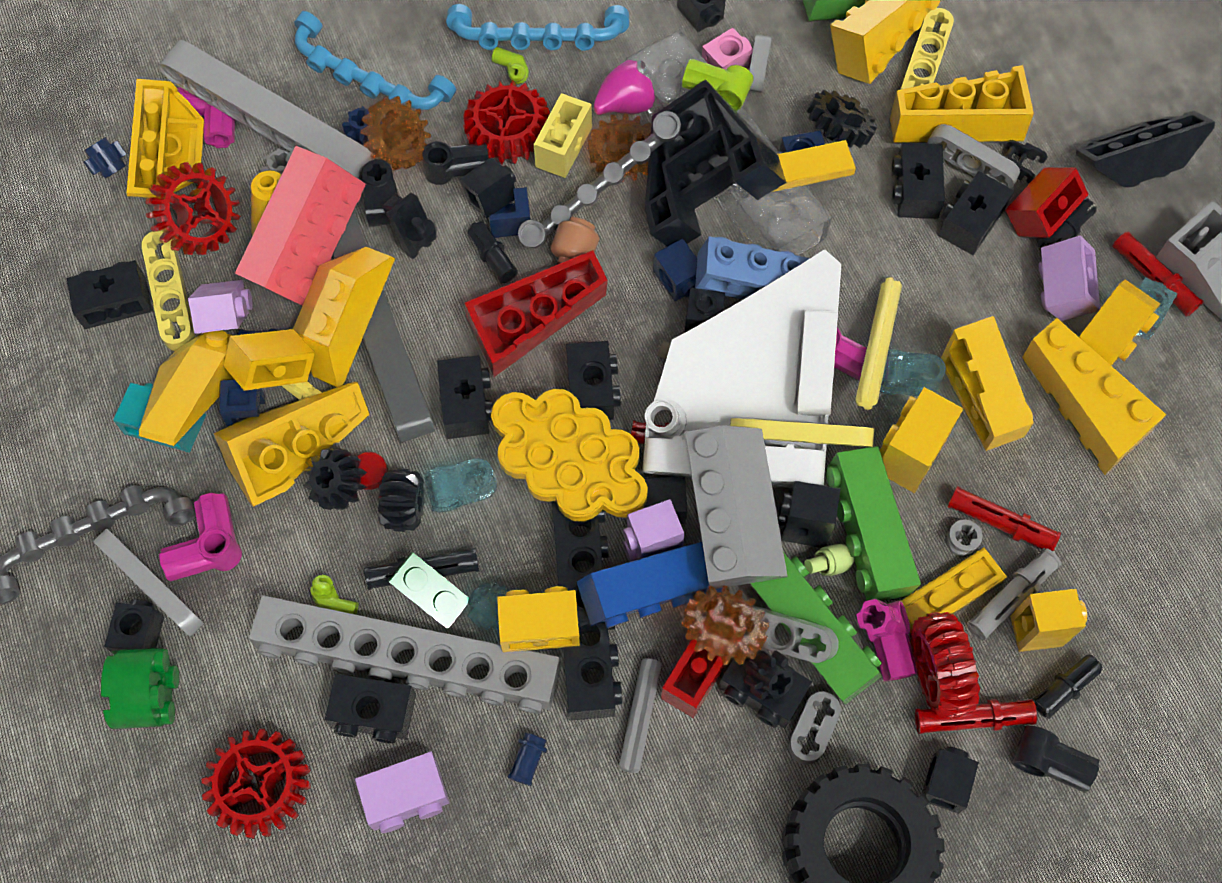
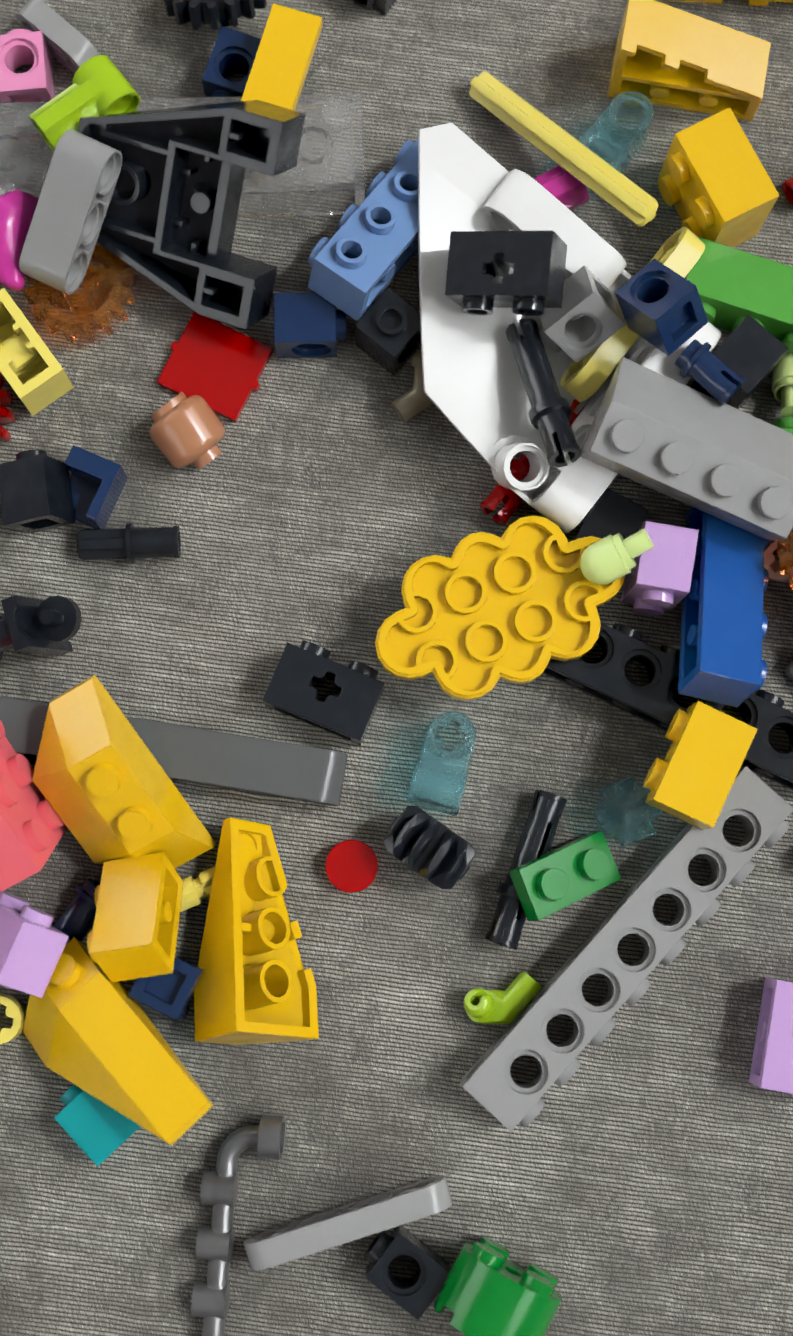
camera: 65 degrees left, 15 degrees up
dark pink piece [159,492,242,582] -> none
red gear [201,729,311,839] -> none
black gear [303,448,367,510] -> none
black brick [324,674,416,744] -> none
red wedge [464,250,608,377] -> none
flat silver bar [518,111,681,249] -> none
black brick [566,341,621,420] -> none
none -> light grey beam [19,129,122,295]
none -> red piece [157,311,273,423]
none -> black brick [445,231,567,316]
none -> black pin [505,318,582,467]
none -> light grey brick [539,265,626,363]
none -> yellowish green cylinder [580,528,654,585]
none -> dark blue brick [614,259,708,356]
none -> dark blue pin [675,339,746,406]

